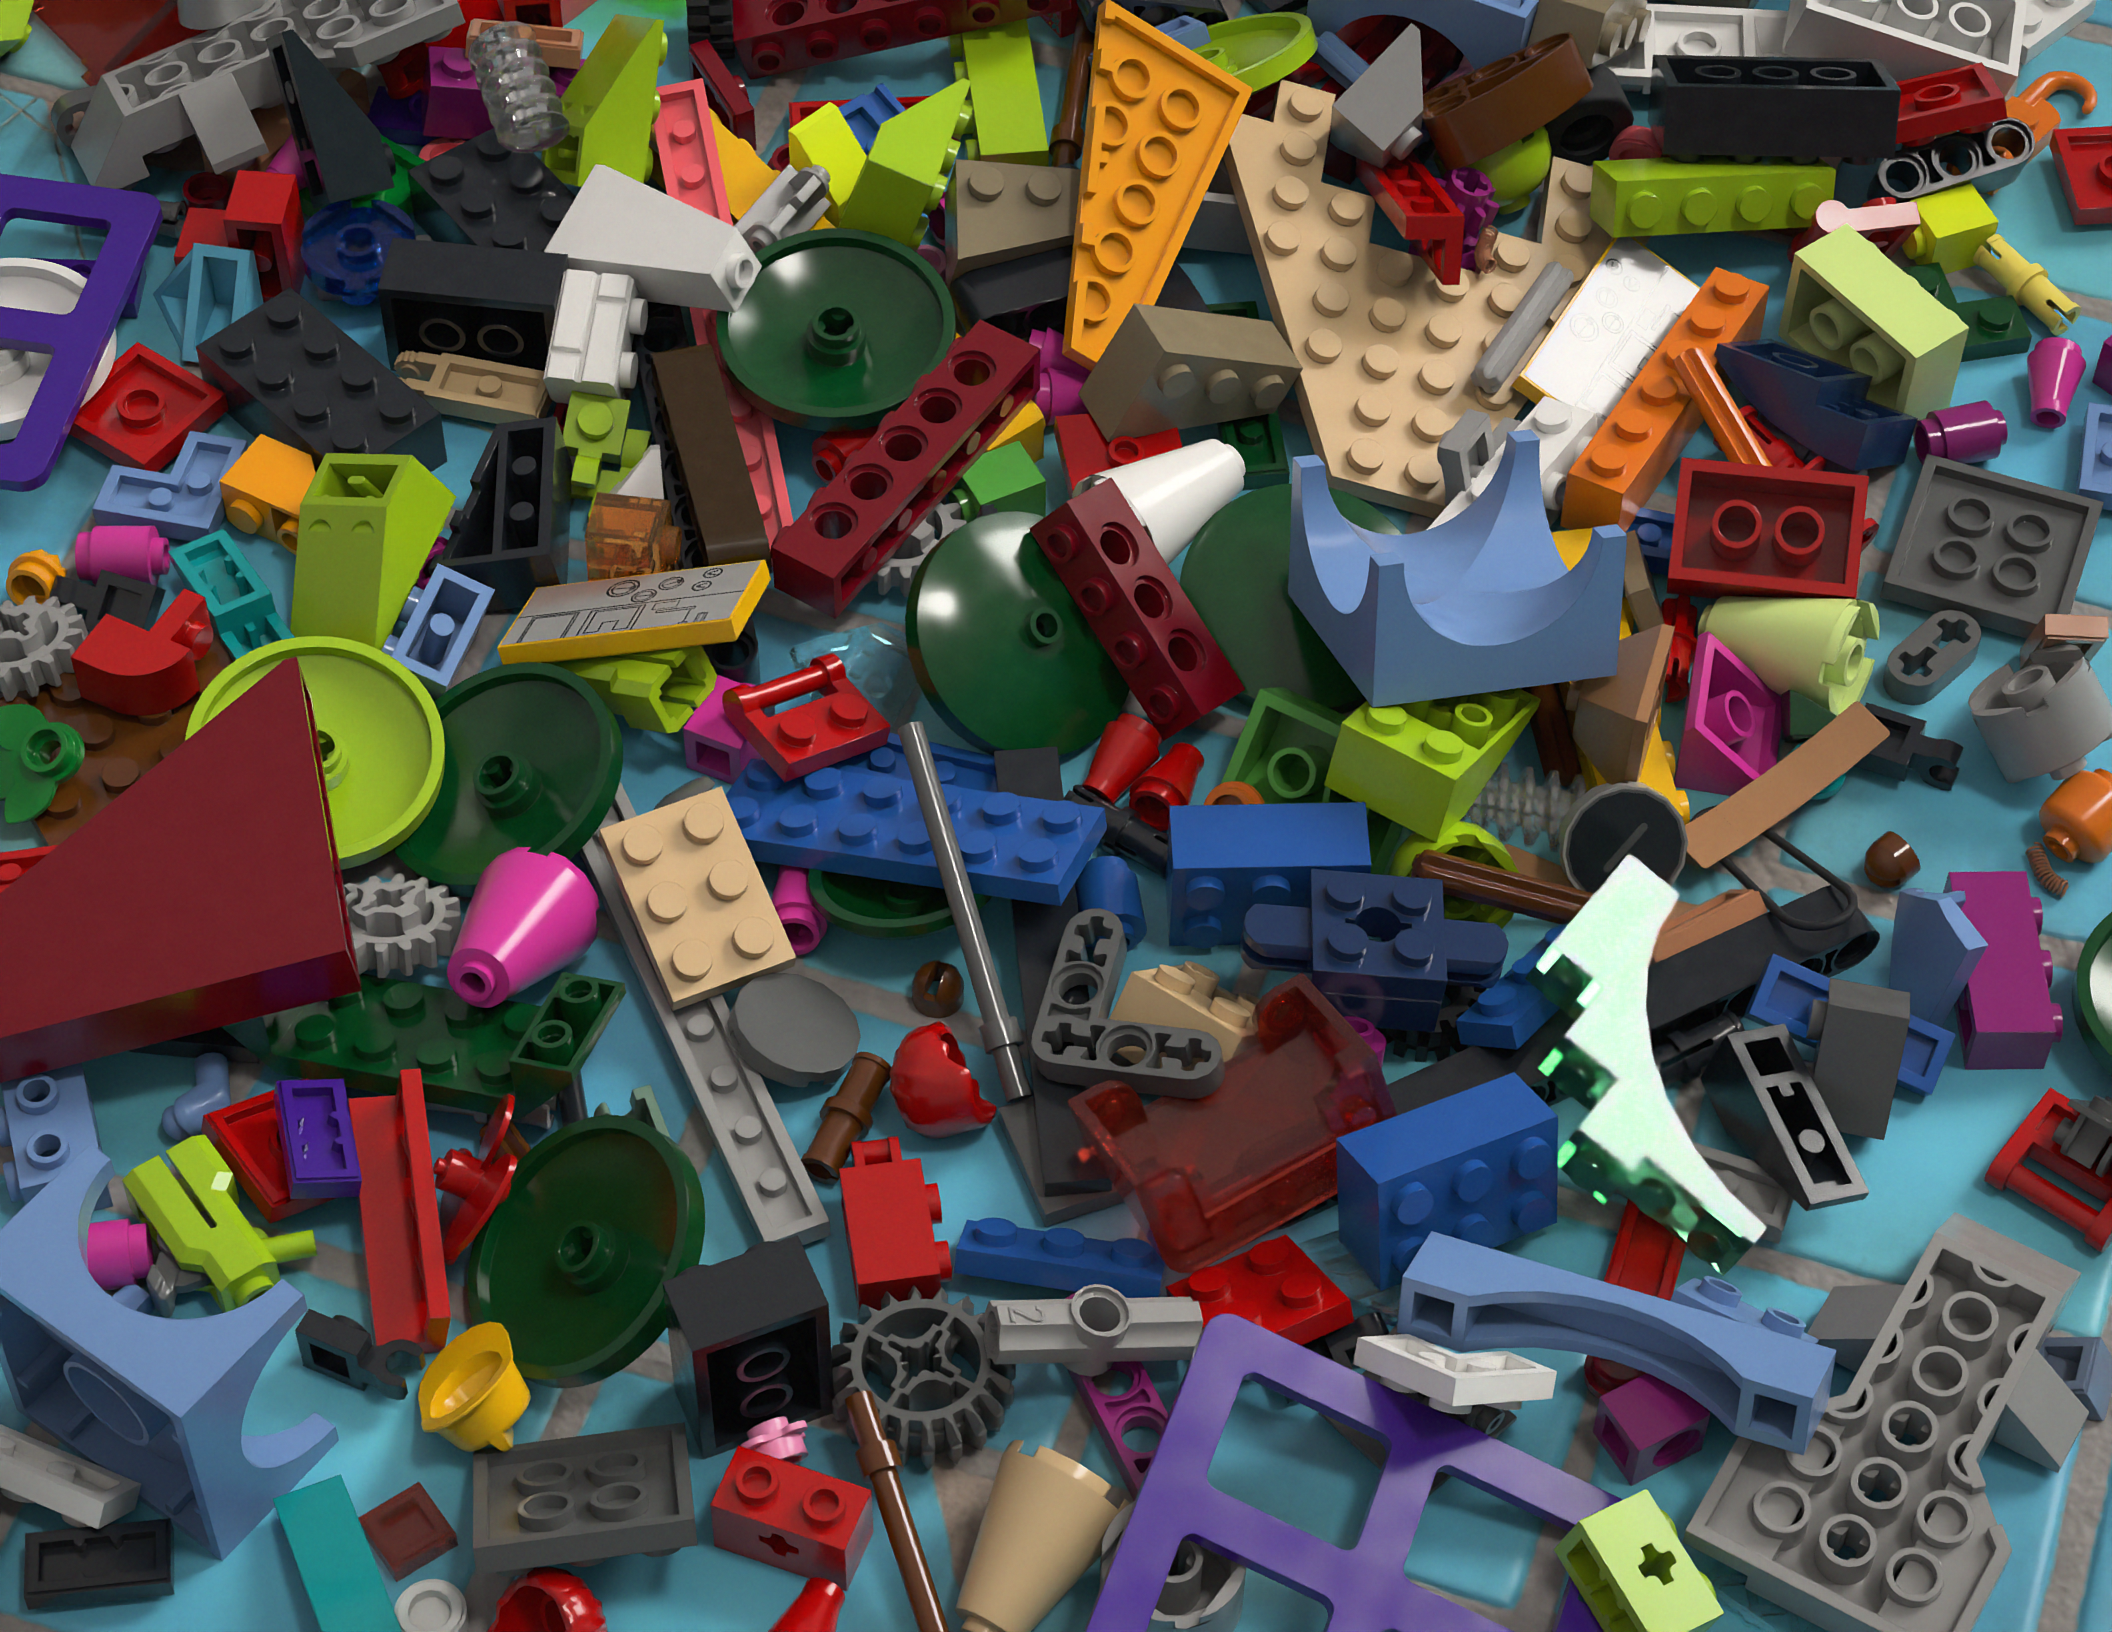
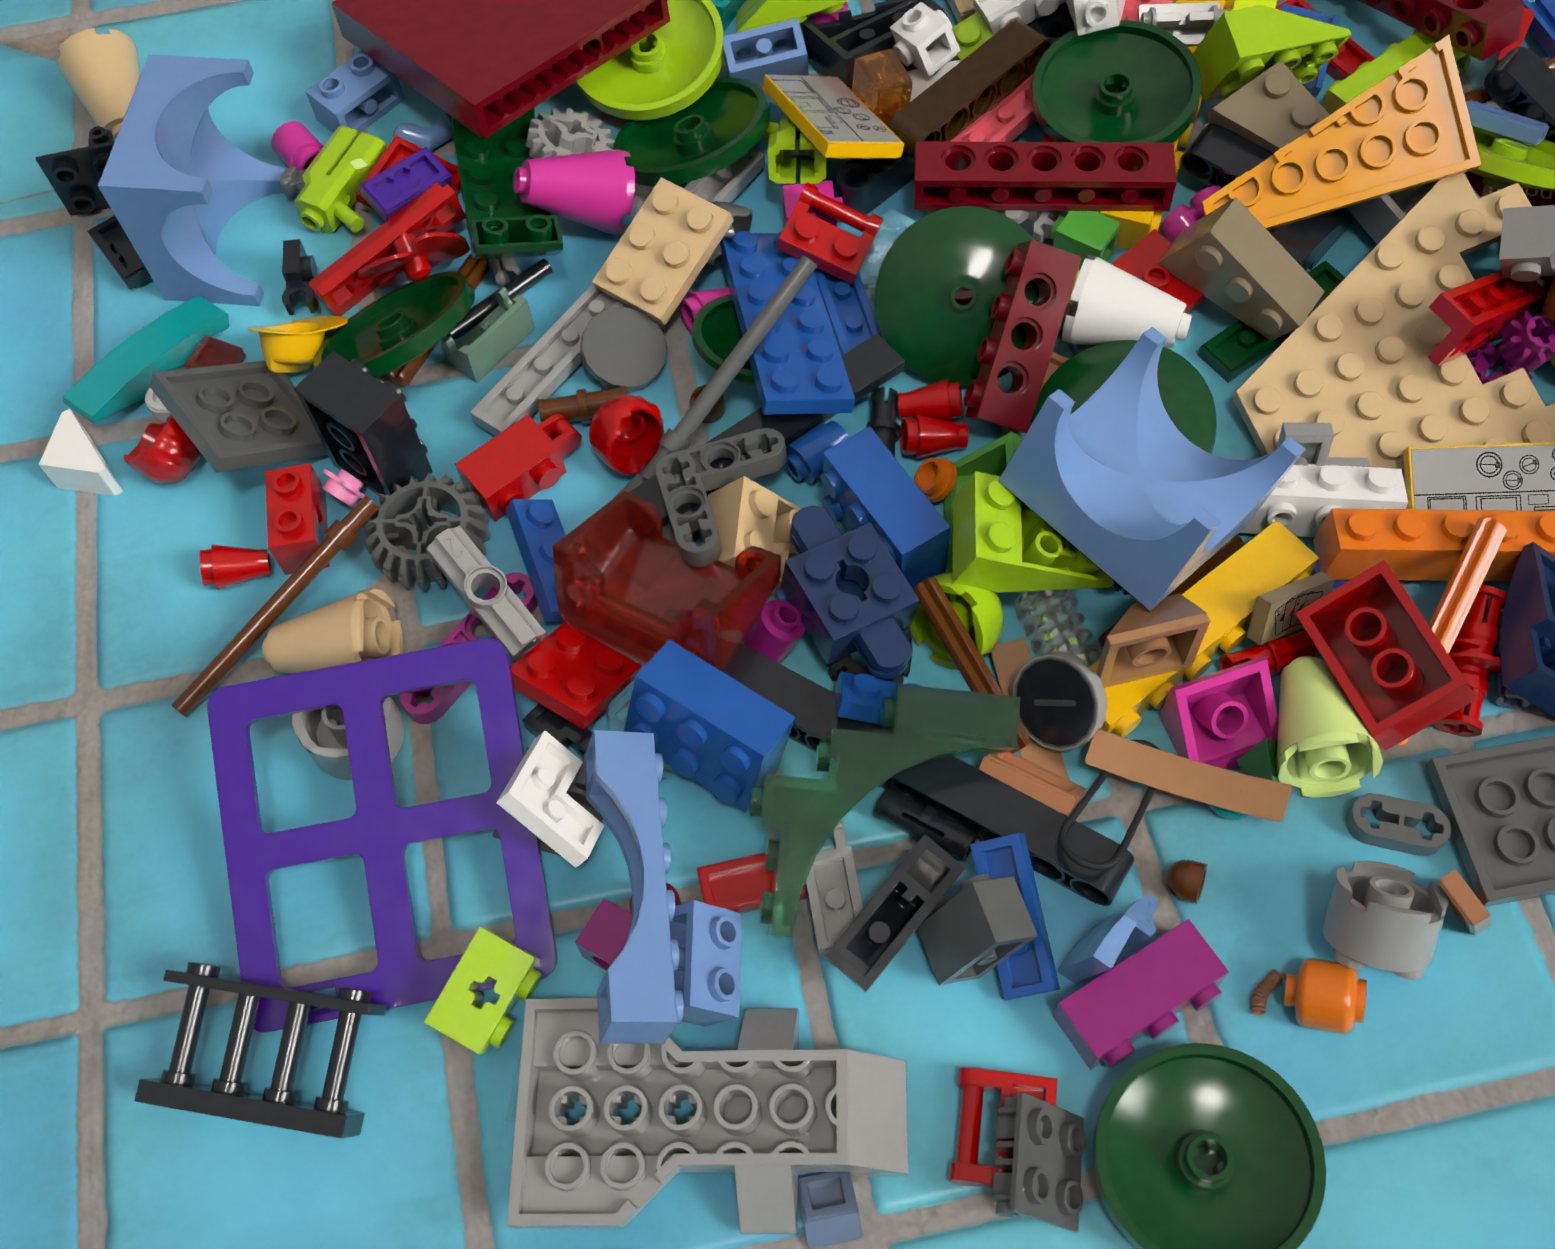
camera: 65 degrees right, 10 degrees up
light grey axle [1471,261,1574,393] -> none
nougat leg [1474,225,1498,274] -> none
black plate [1854,703,1964,790] -> none
none -> white brick [889,2,960,77]

